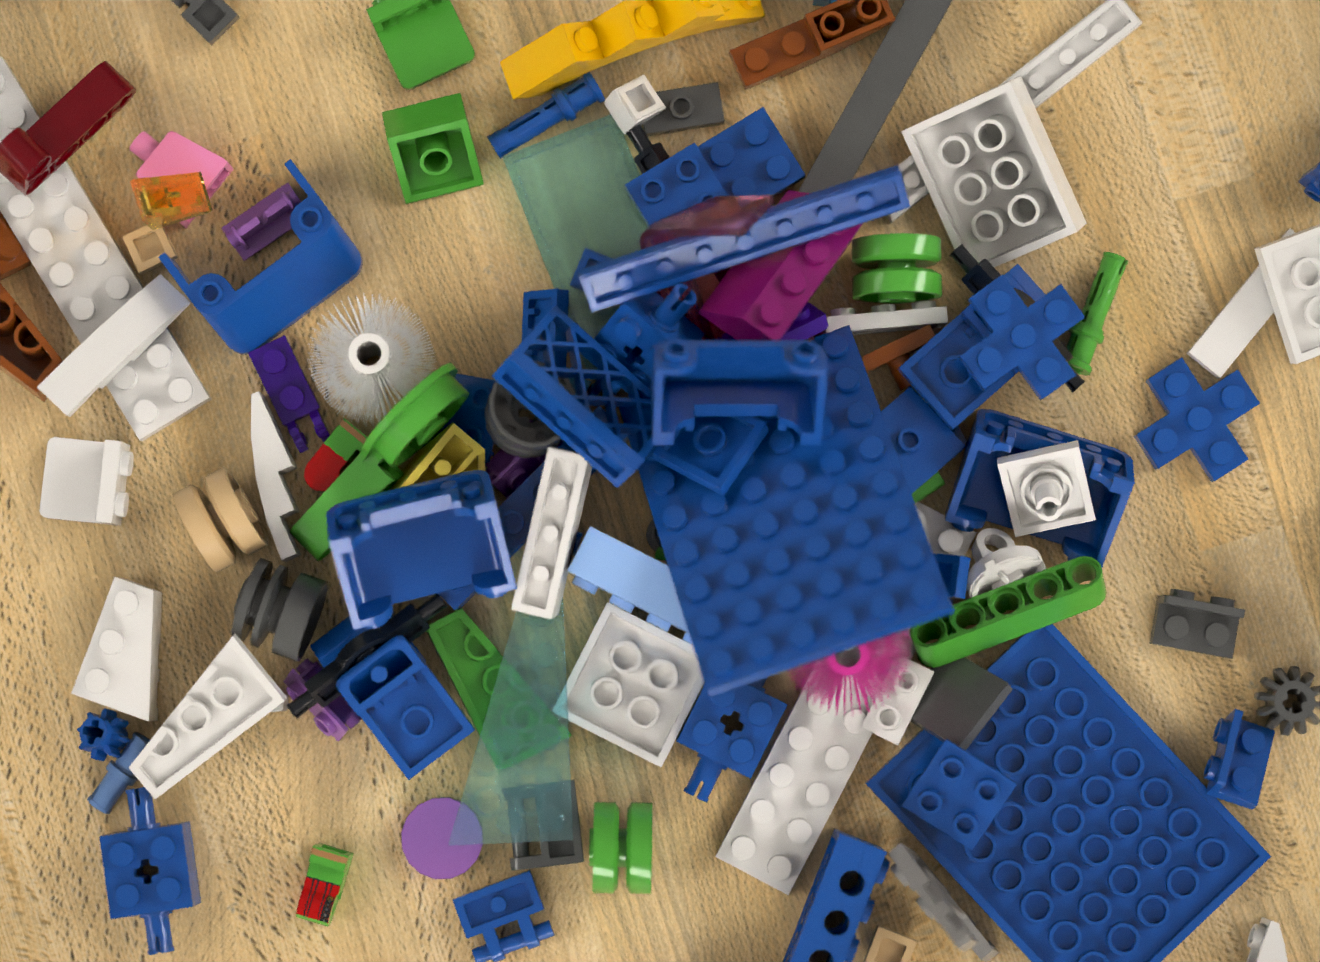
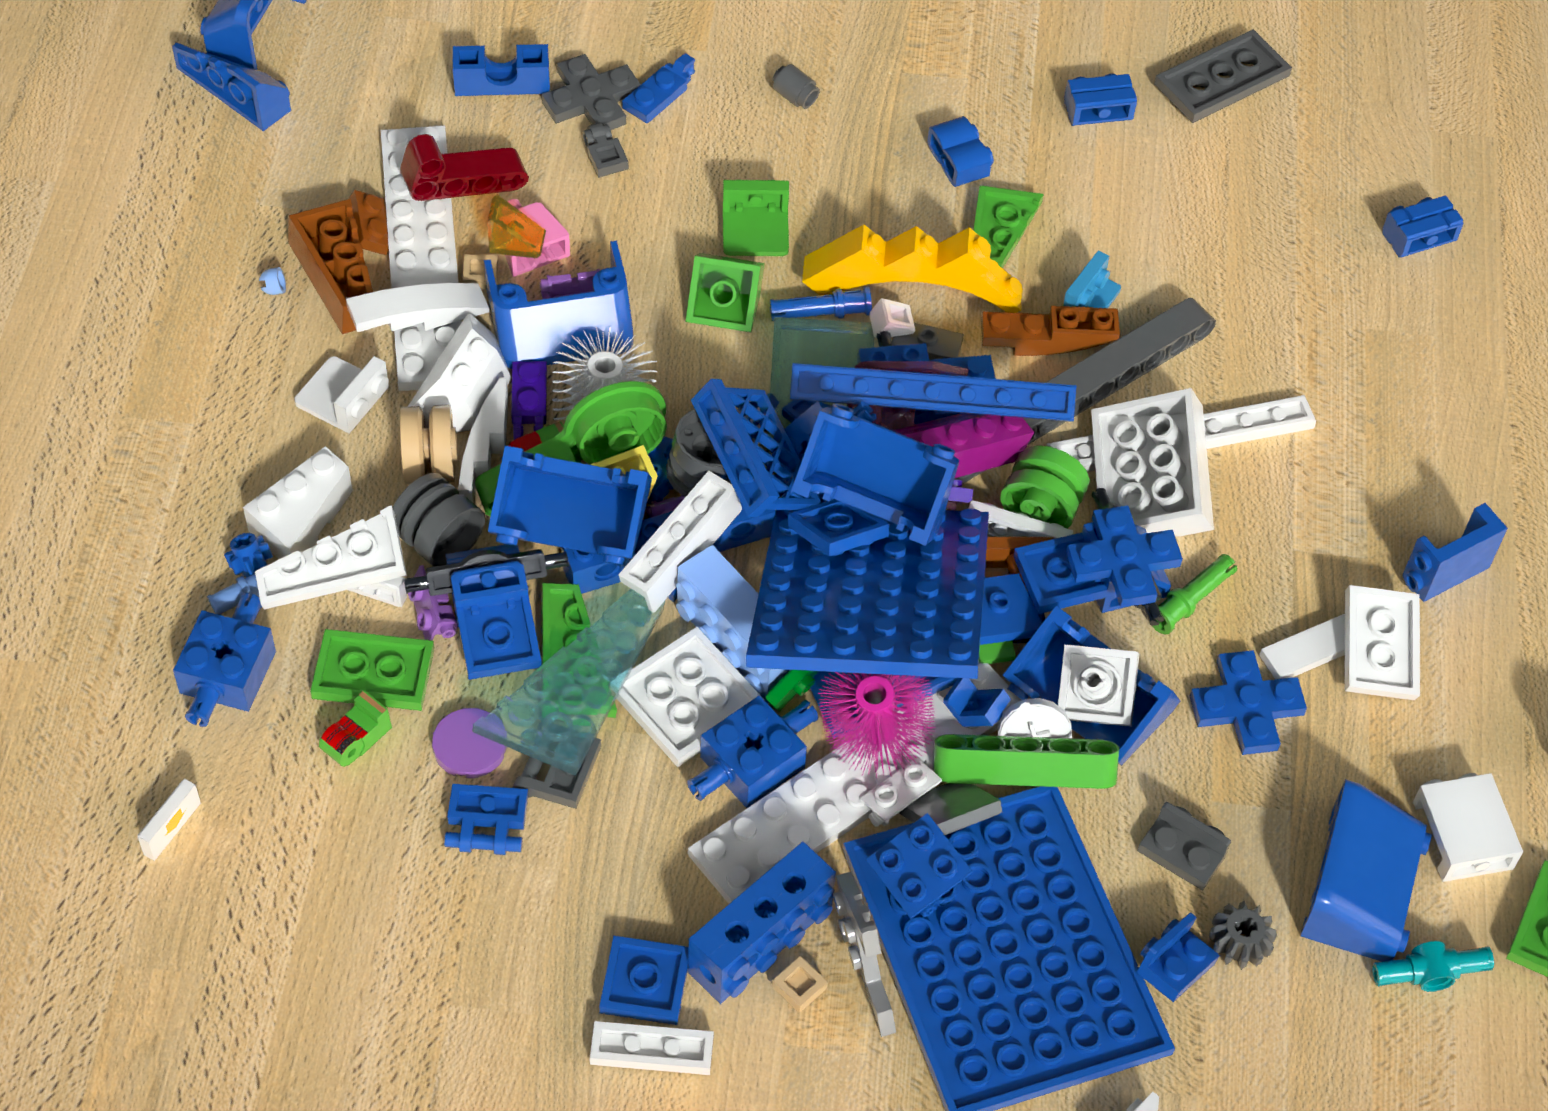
camera: 25 degrees right, 30 degrees down
bright green wheel [589,802,653,894] -> none
none -> bright green plate [310,629,435,711]
none -> white wedge [408,314,511,432]

